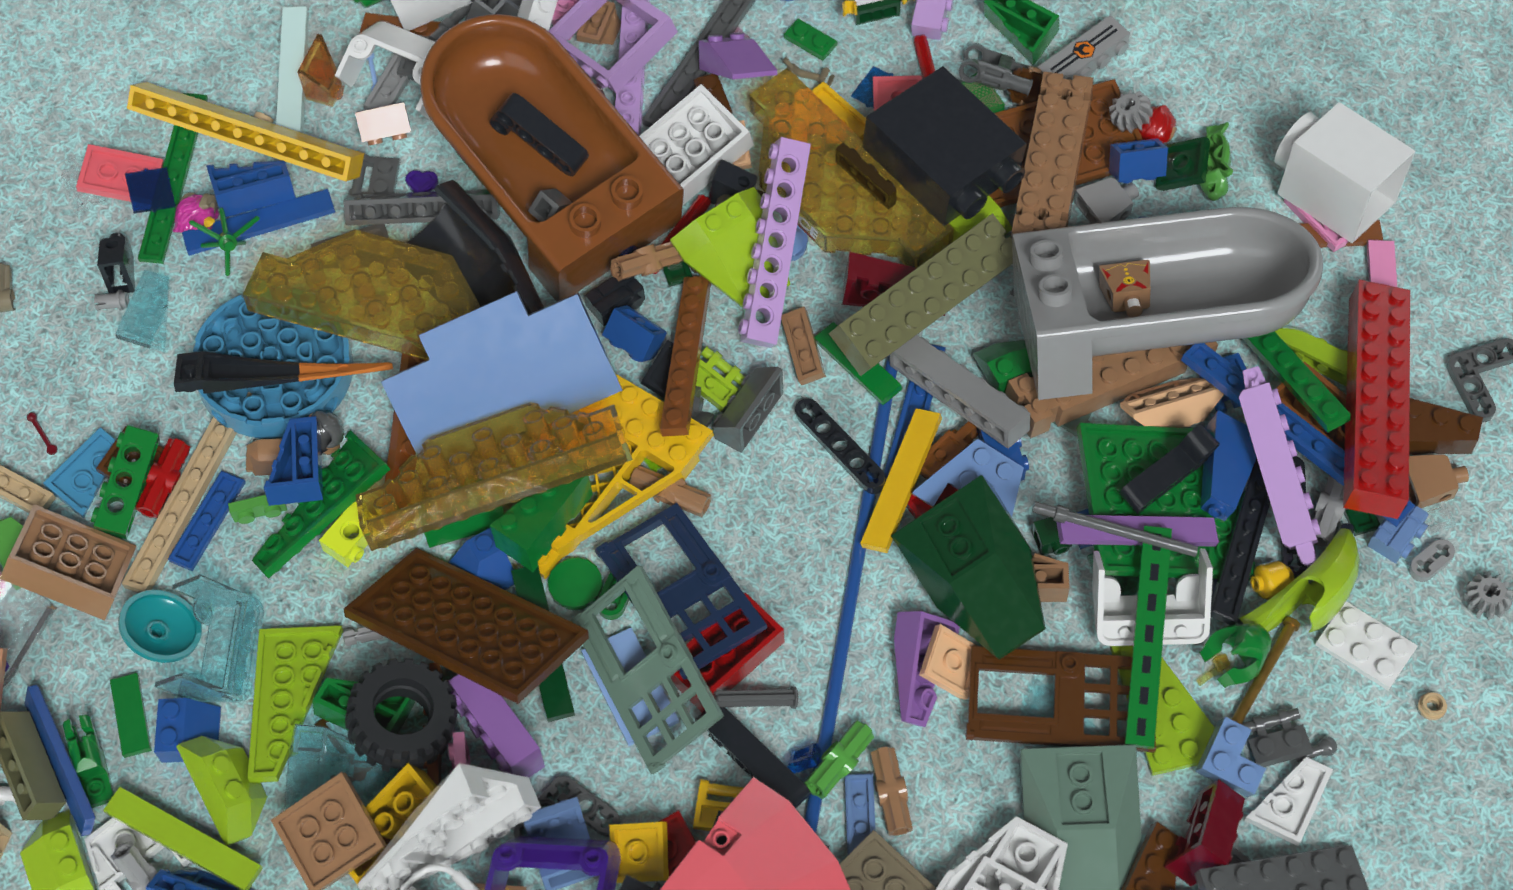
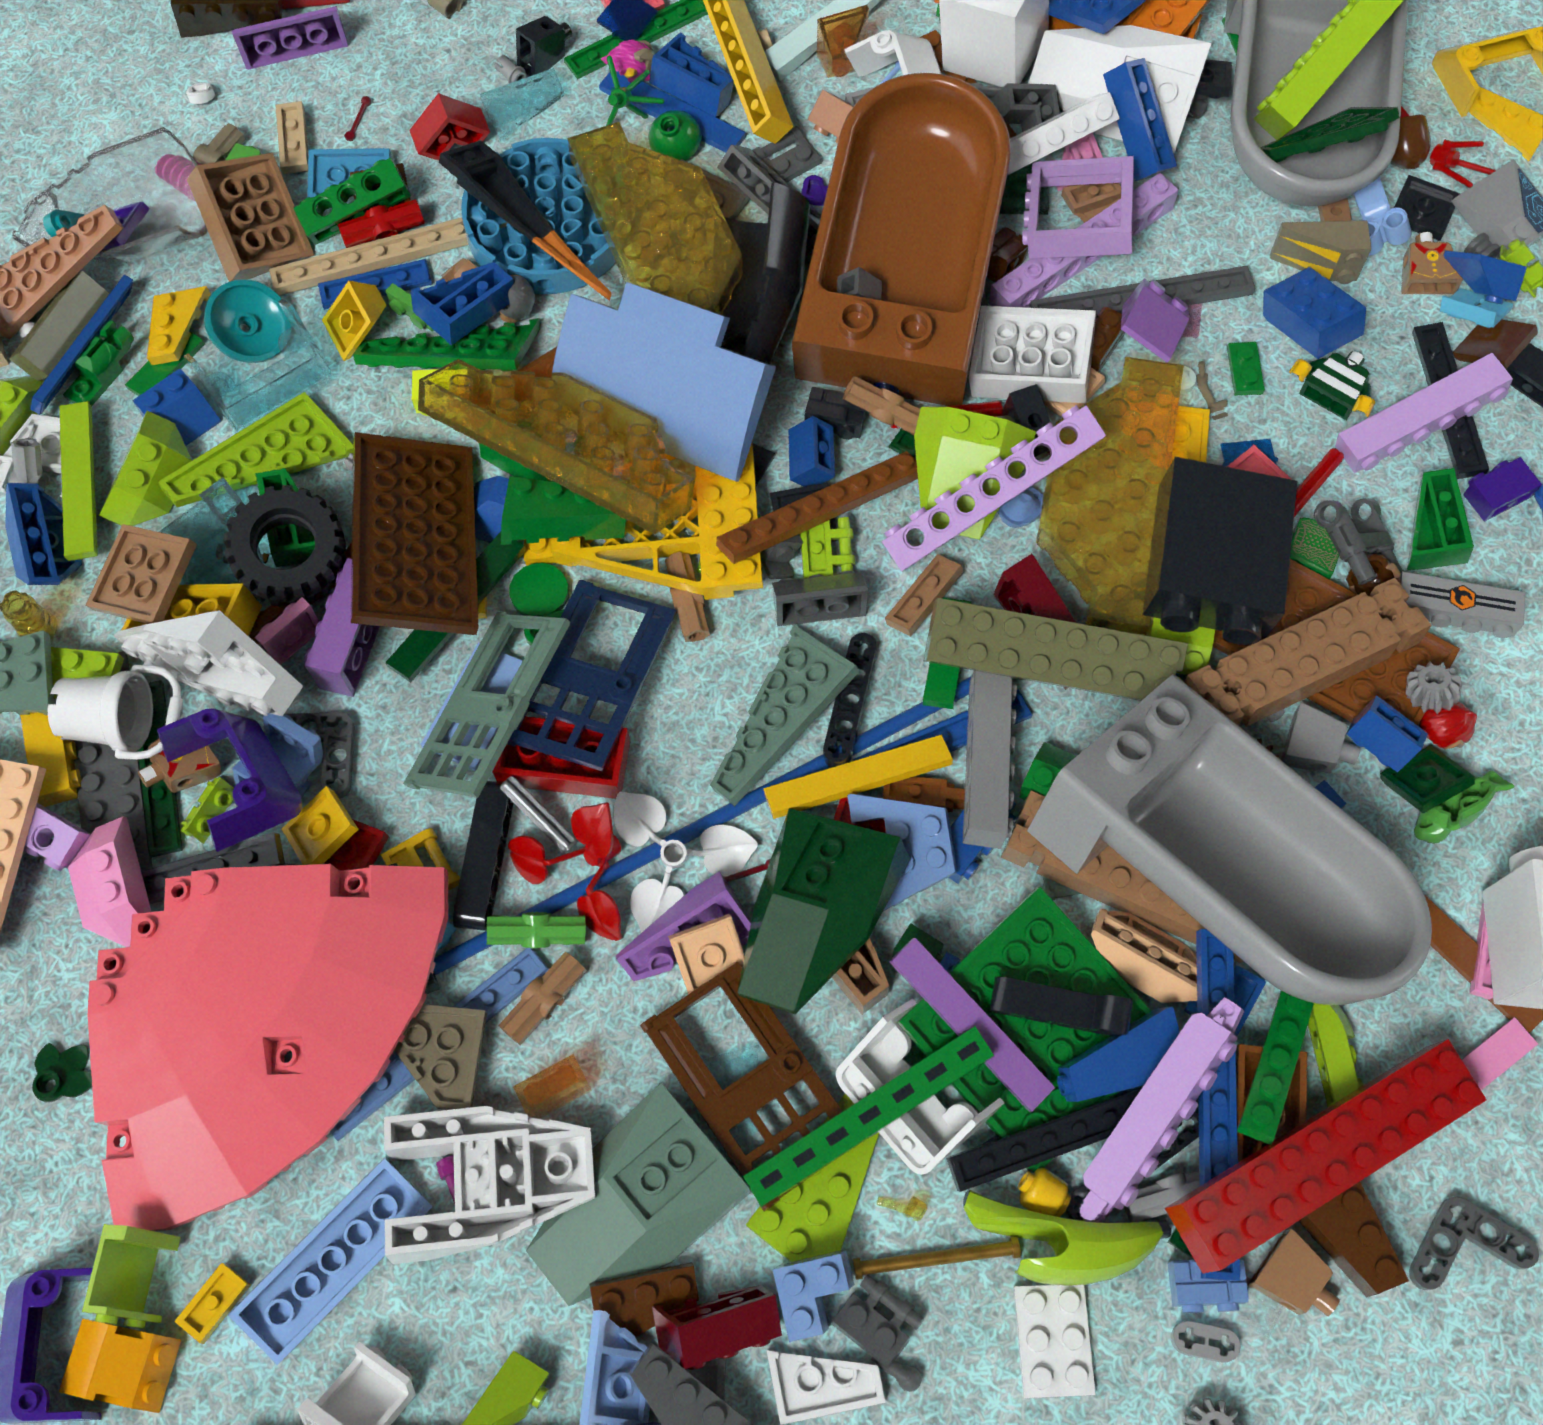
camera: 50 degrees right, 5 degrees up
black beam [489,93,589,176] -> none
clear blue tile [787,743,821,774] -> none
dark brown plate [836,142,897,210] -> none
dark grey bar [1032,501,1198,557] -> none
medium nougat torso [1099,260,1150,317] -> none
green piece [1199,623,1272,688] -> none
none -> yellow wing [147,286,211,365]
none -> yellow slope [322,281,387,361]
none -> red brick [409,93,490,160]
none -> red plant [508,803,623,941]
none -> clear orange brick [513,1054,592,1119]
none -> white plant [614,792,758,933]
none -> green piece [648,110,702,164]
none -> sand green wing [710,625,859,807]
none -> dark red hinge [723,859,771,882]

